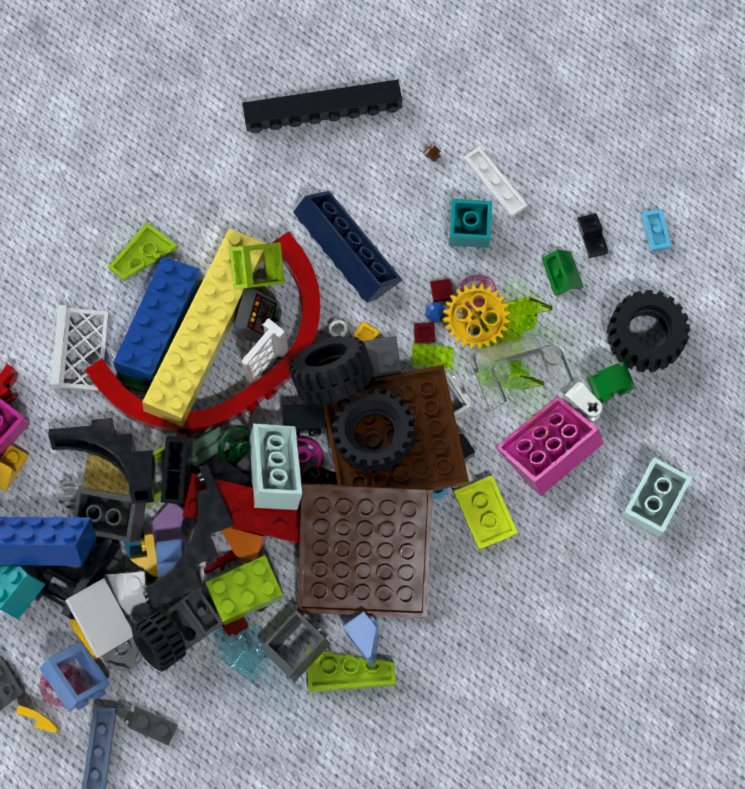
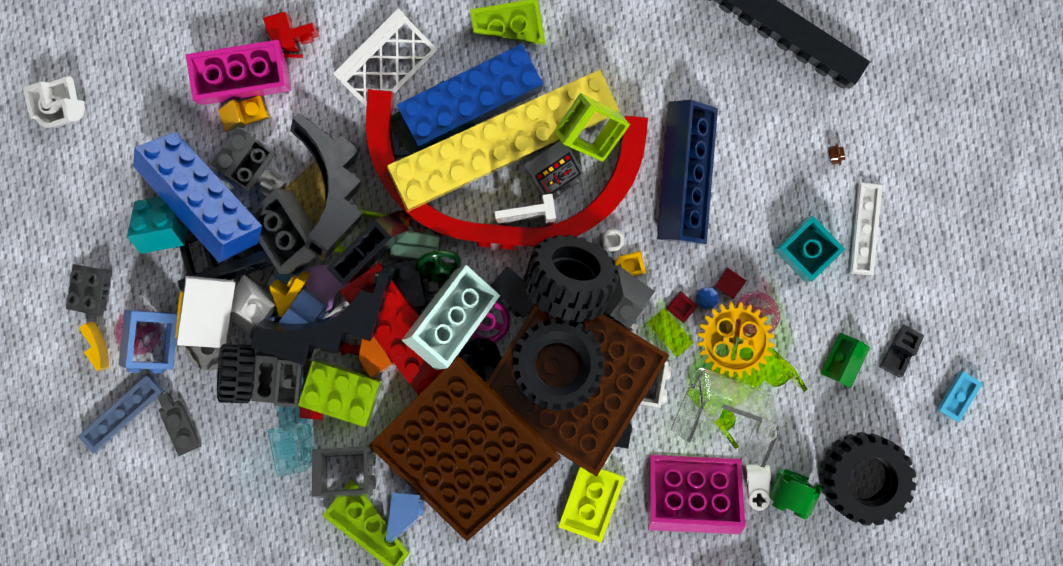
camera: 40 degrees right, 15 degrees up
none -> dark grey slope [210,127,276,192]

